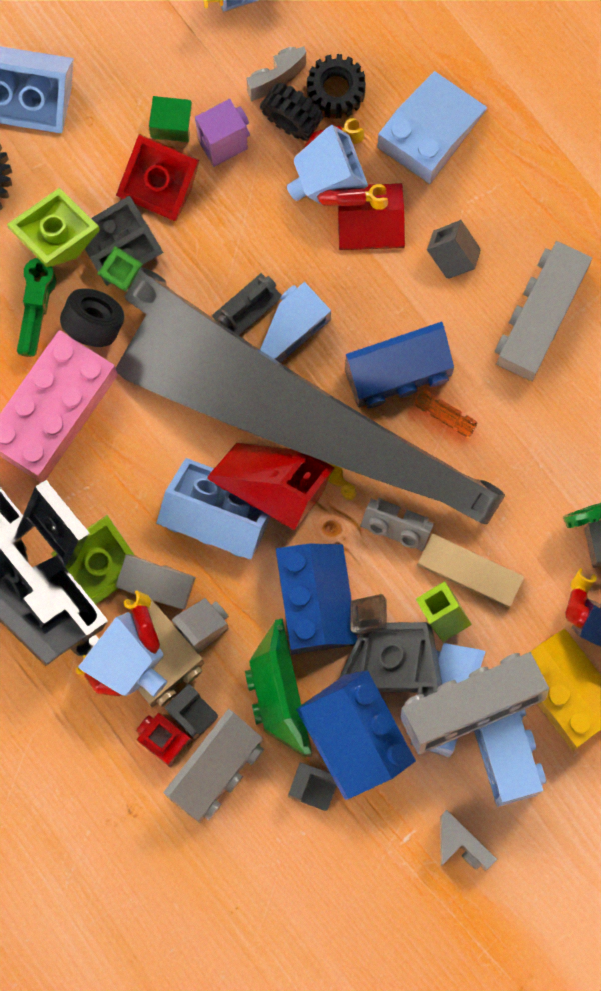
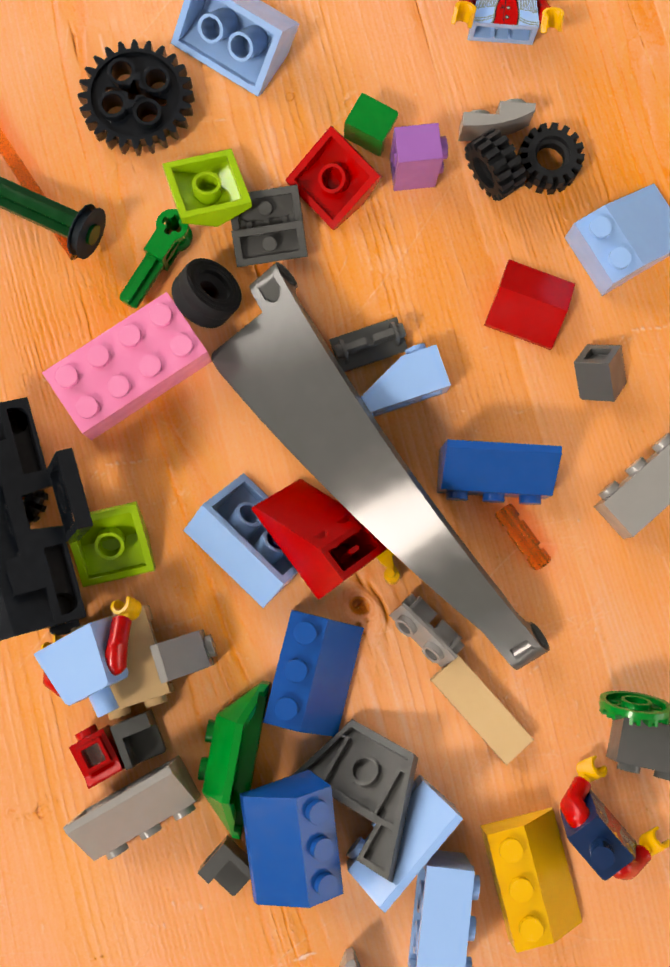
camera: 15 degrees right, 5 degrees up
bright green tile [98,246,143,292] -> none
light grey slope [115,554,196,609] -> none
light blue torso [287,118,388,209] -> none
clear smoke tile [350,594,387,636] -> none
light grey brick [400,652,549,755] -> none
lime brick [416,581,472,642] -> none

